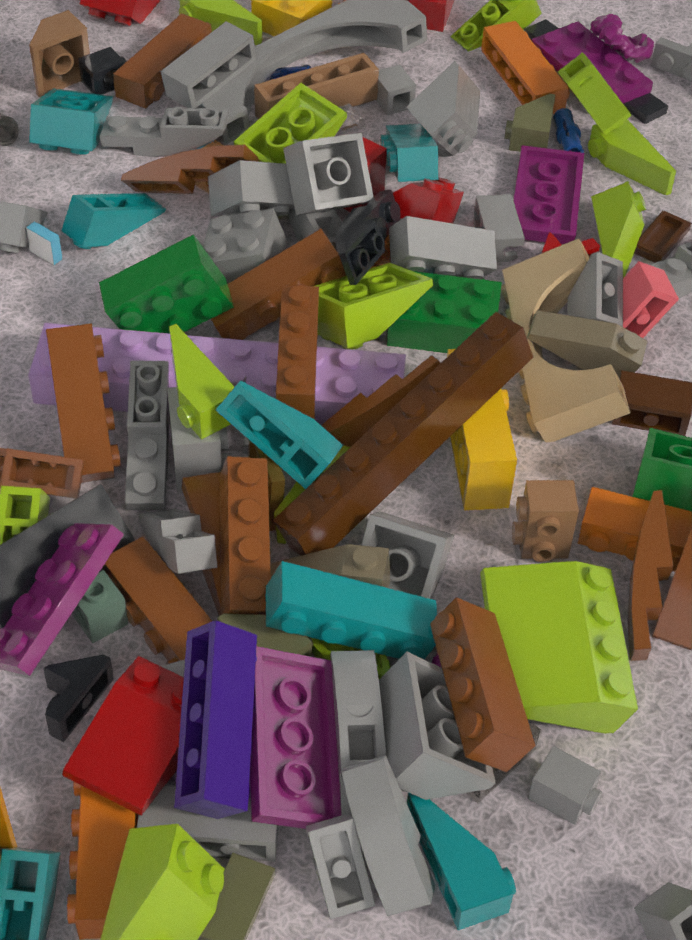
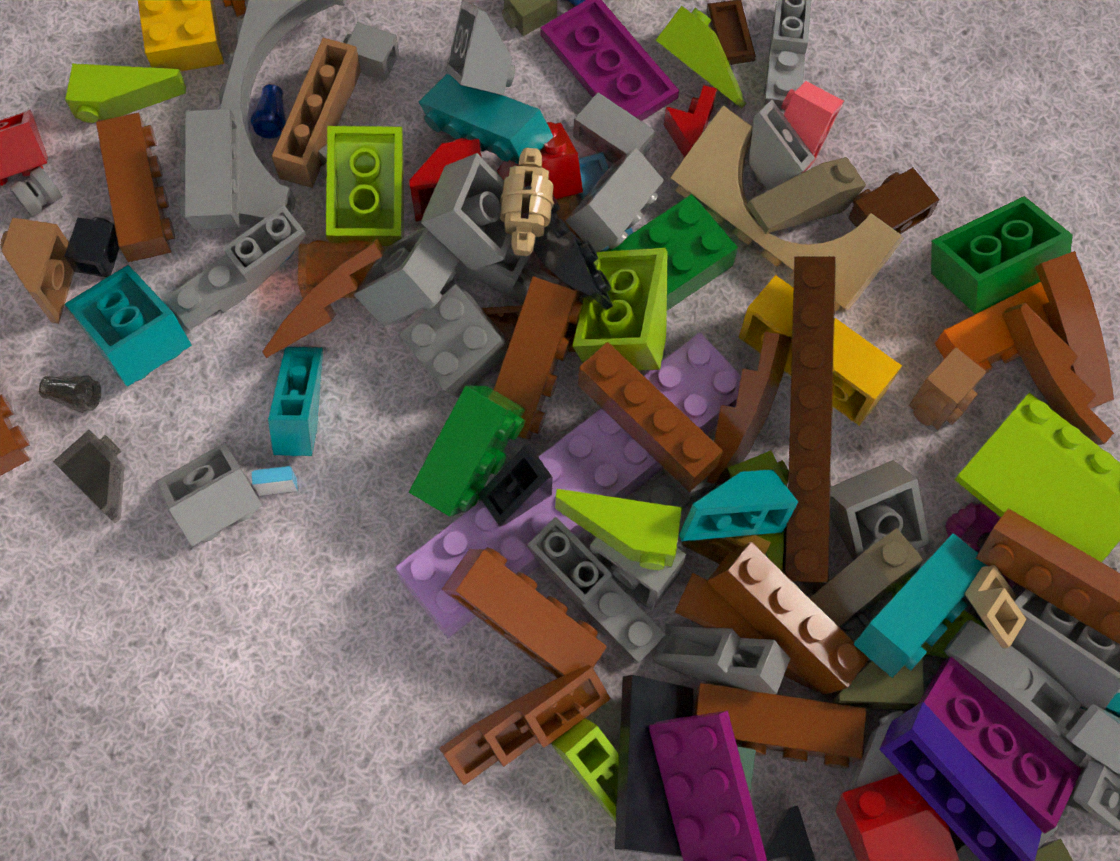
camera: 45 degrees left, 20 degrees up
none -> light grey wheel [9,166,63,217]
none -> black slope [478,444,553,527]
none -> tan piece [500,148,554,256]
none -> tan slope [965,565,1027,649]

